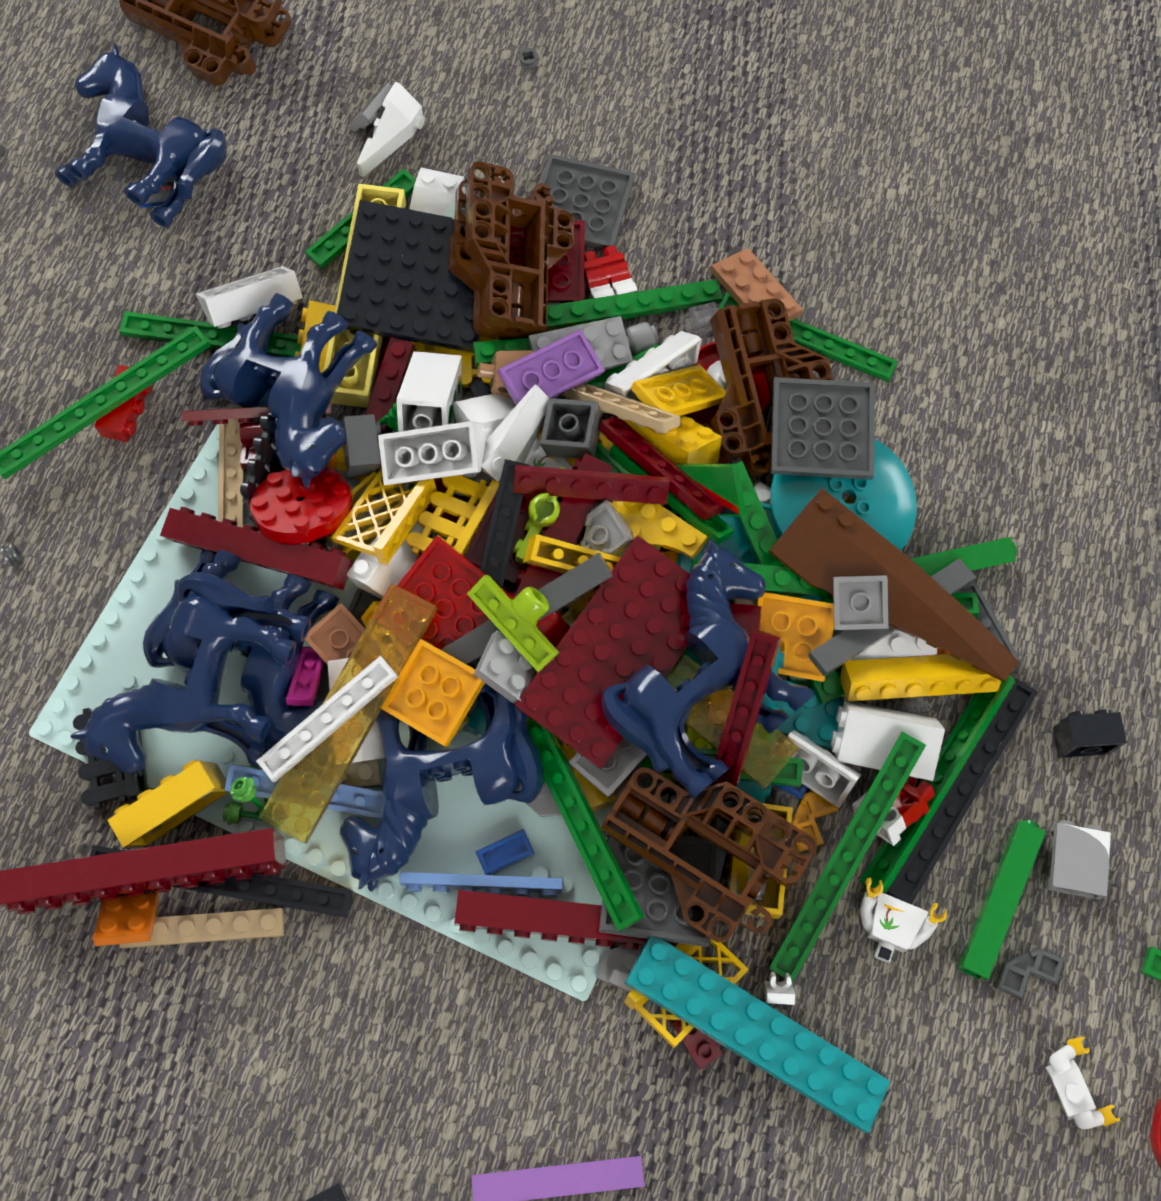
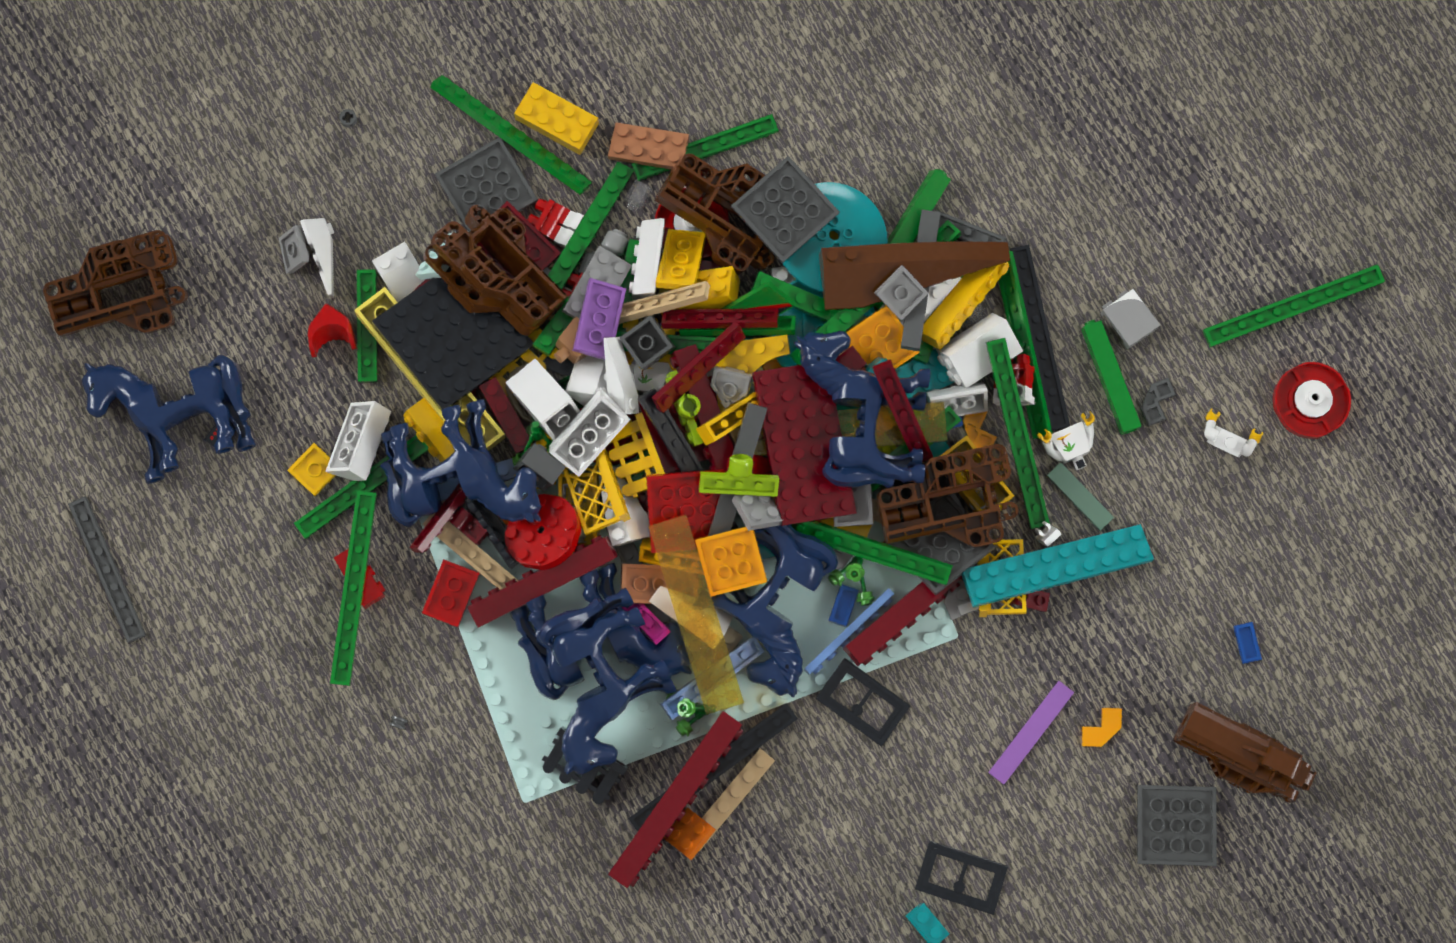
camera: 50 degrees left, 10 degrees up
yellow piece [108,760,229,848] -> none
white tile [256,656,398,782] -> none
black brick [1053,709,1127,758] -> none
none -> yellow tile [287,443,336,497]
none -> red animal [308,303,357,358]
none -> red plate [422,559,480,628]
none -> green plate [430,75,592,195]
none -> yellow brick [514,82,599,155]
none -> black door [815,658,911,747]
none -> bright green plant [827,556,875,606]
none -> sand green tile [1047,462,1114,531]

